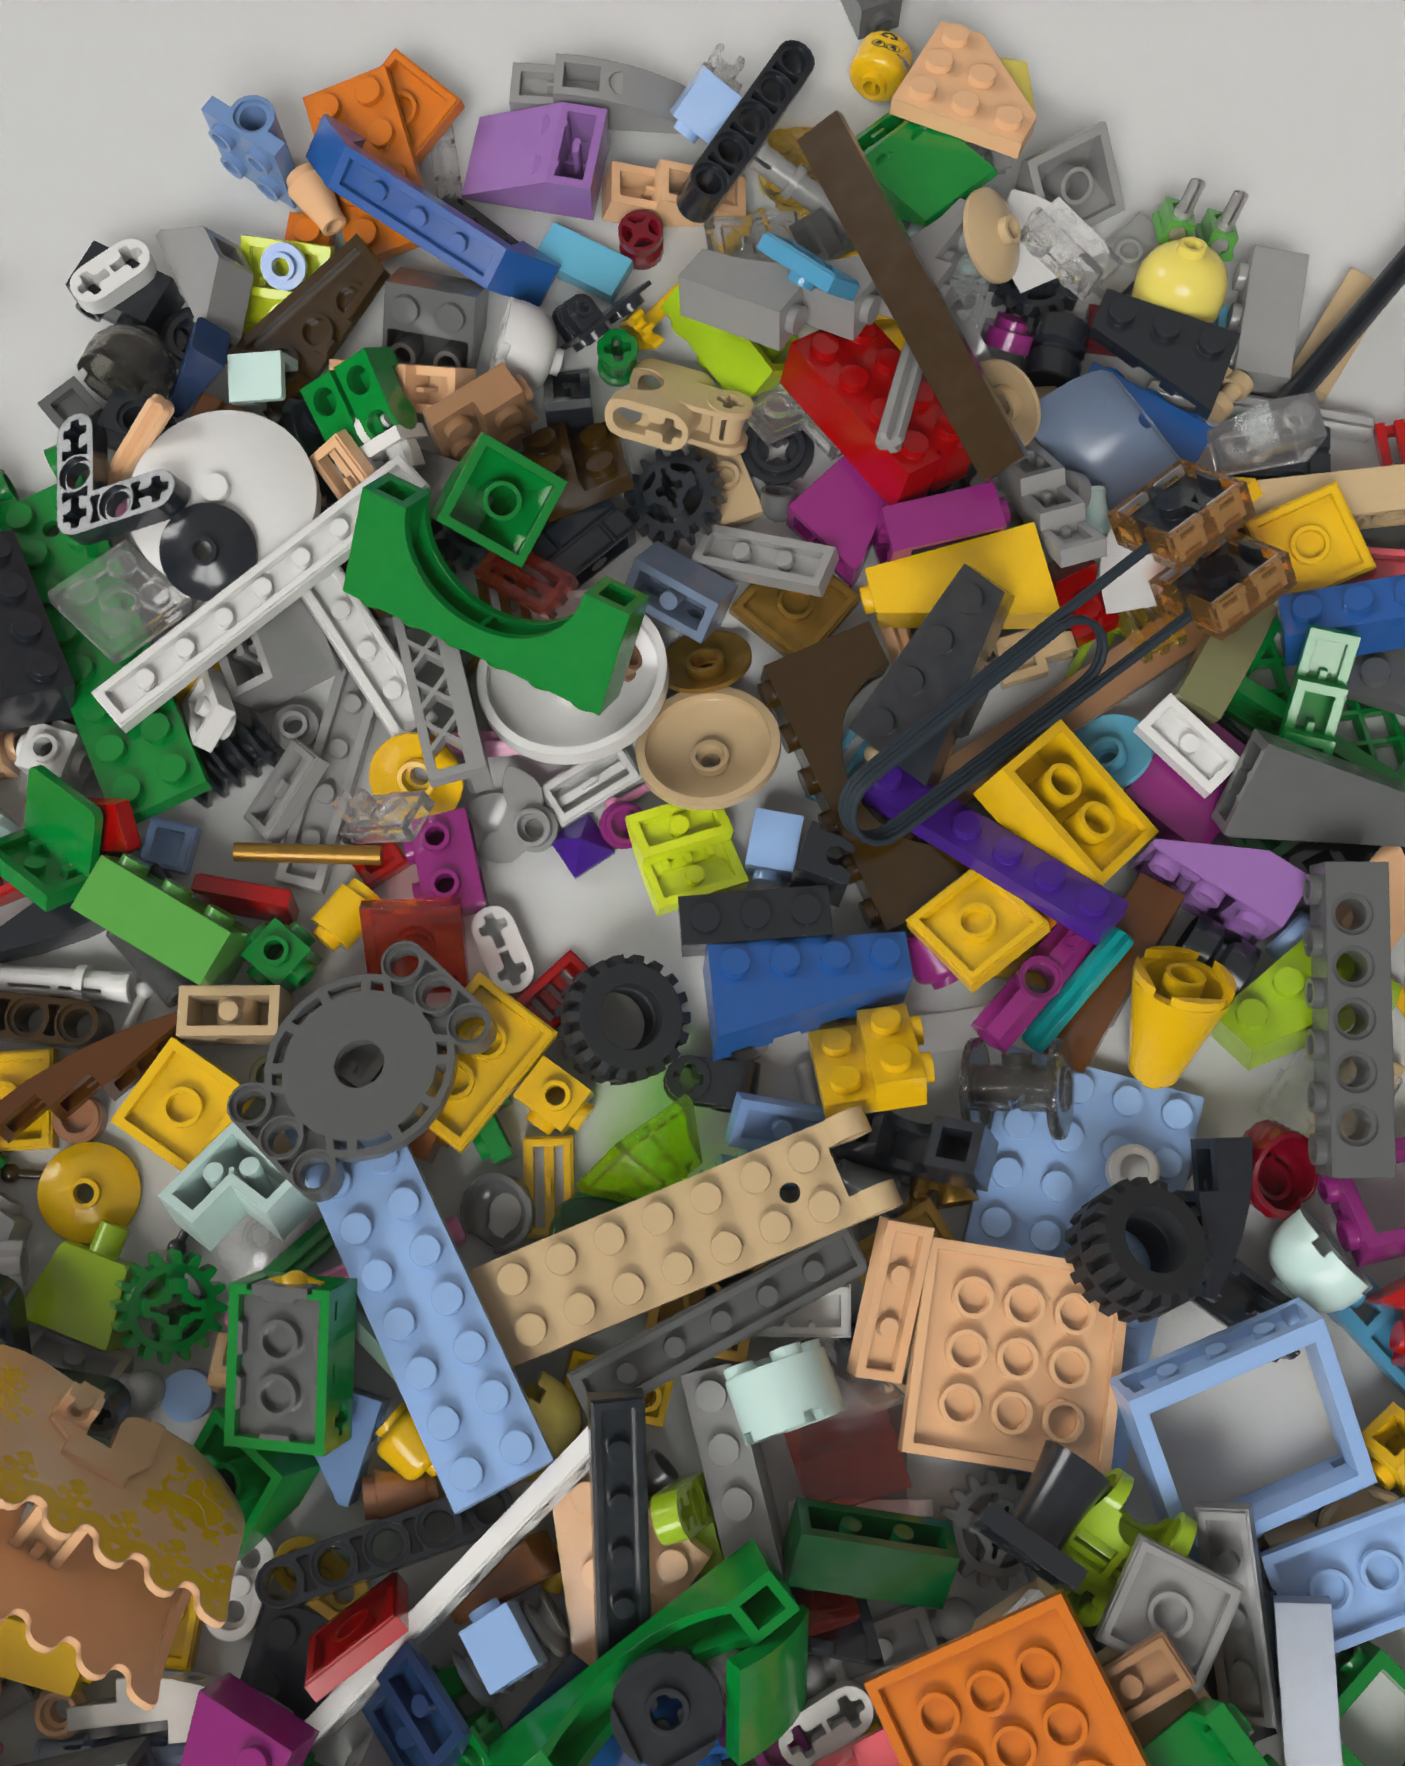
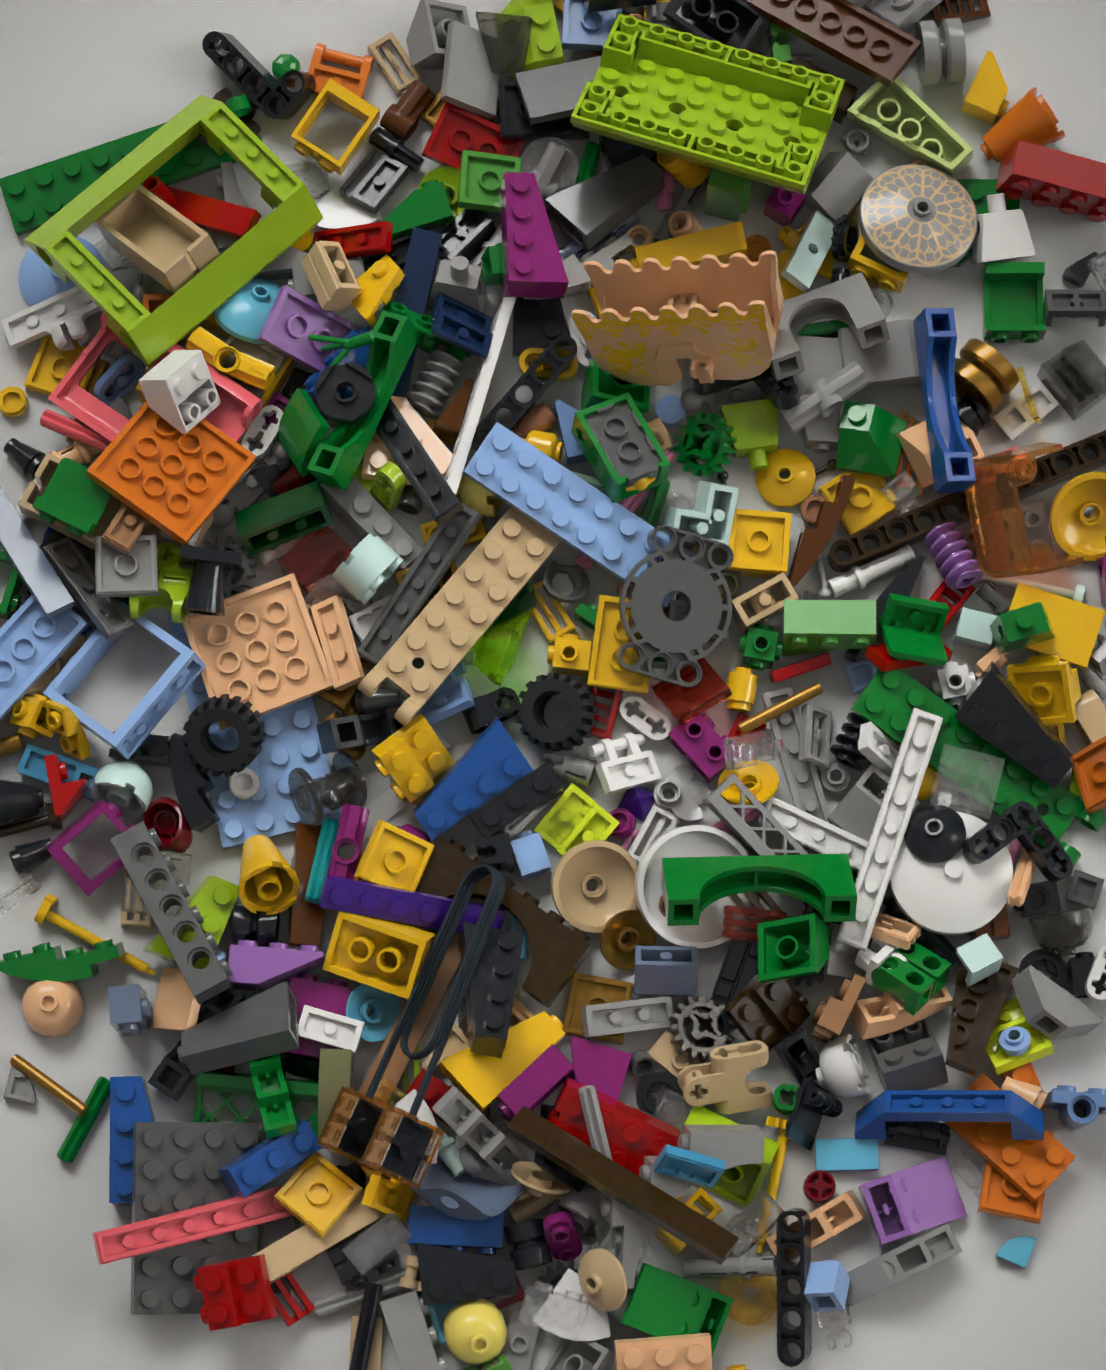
camera: 150 degrees right, 0 degrees up
dark blue slope [171,317,231,419] -> none
red plate [304,1571,409,1702] -> none
light blue brick [458,1598,548,1695] -> none
none -> yellow slope [45,700,91,761]
none -> light grey hinge [539,749,597,787]
none -> white plate [588,732,662,795]
none -> medium azure tile [995,1236,1037,1268]

